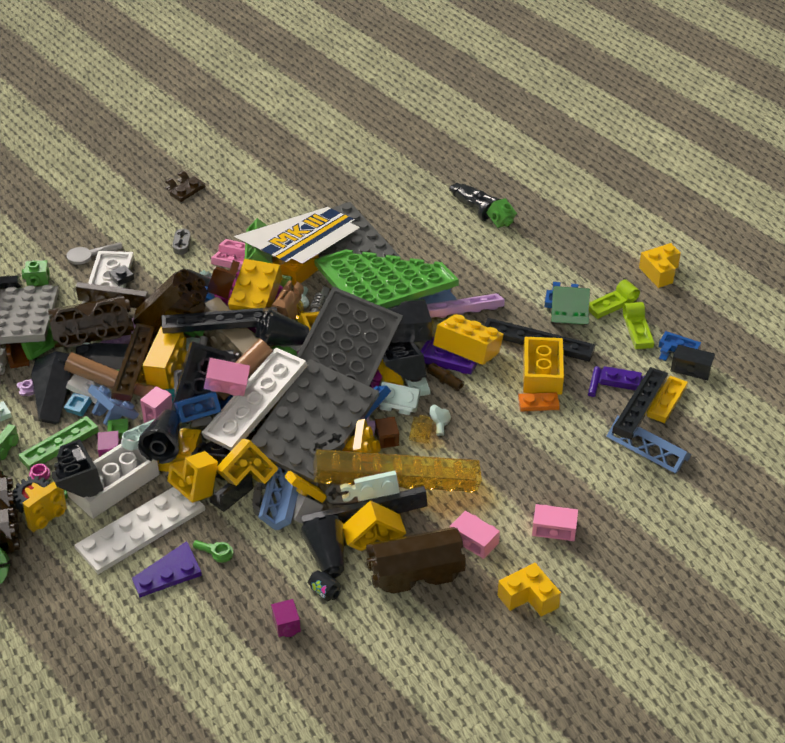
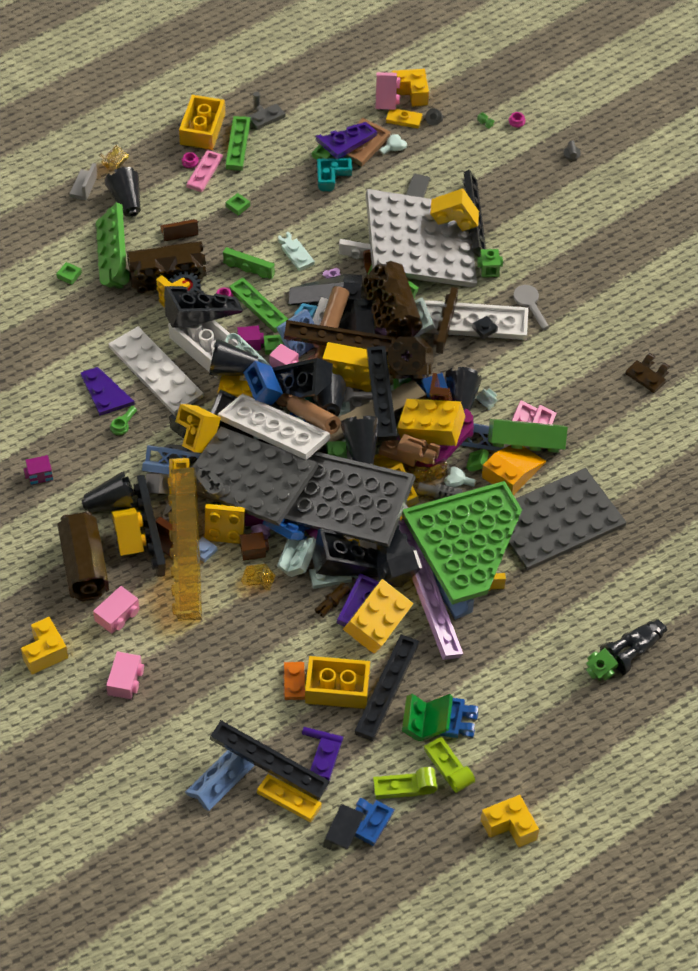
camera: 90 degrees right, 10 degrees up
yellow brick [167,451,218,503] -> none
dark grey beam [173,229,191,255] -> none
bright pink brick [204,358,250,396] -> none
sticker [234,207,360,263] -> none
black brick [308,570,341,602] -> none
light aqua plate [340,471,400,502] -> none
light aqua rock [430,405,451,436] -> none

